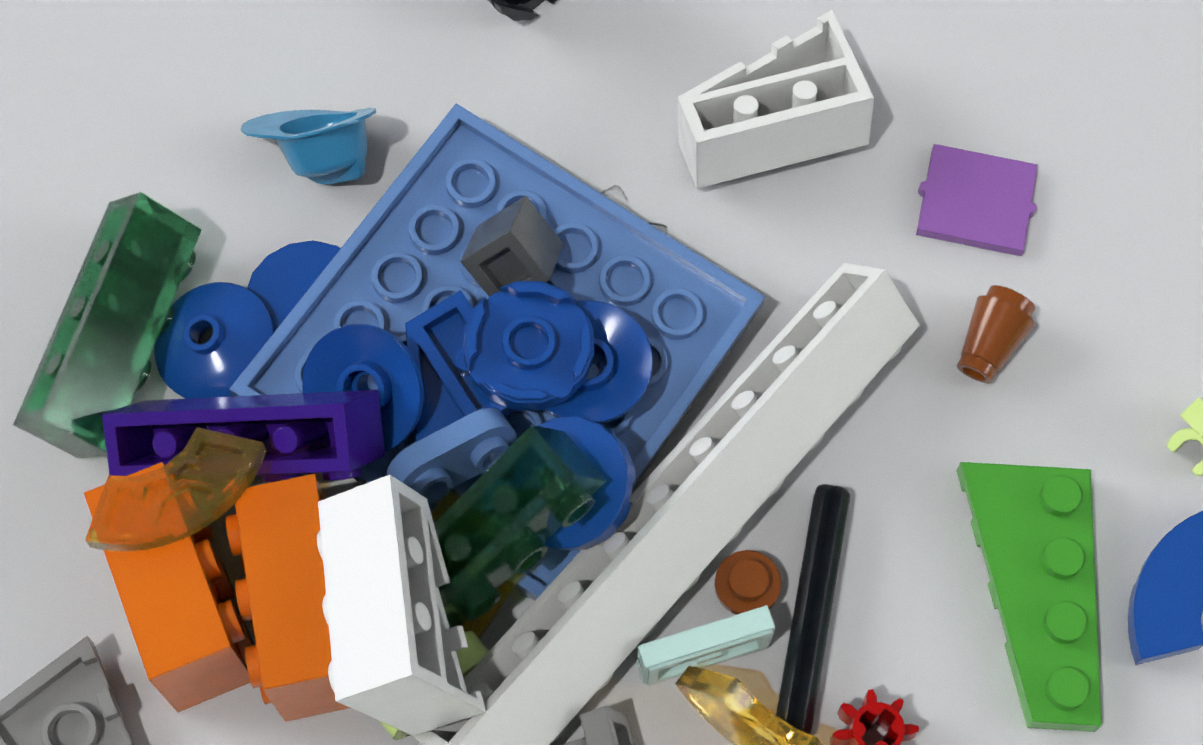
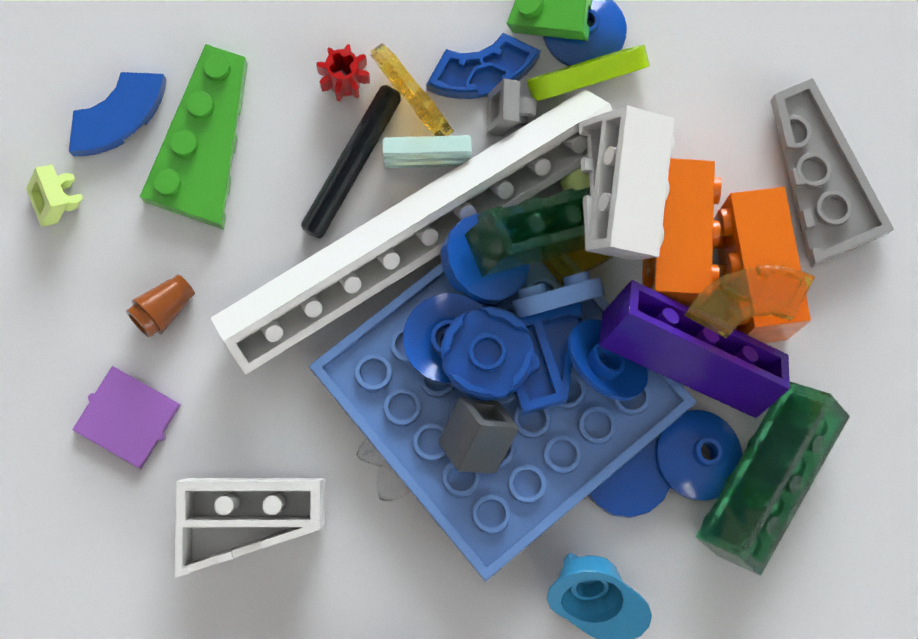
camera: 165 degrees left, 10 degrees up
dark orange plate [714,550,781,615] -> none

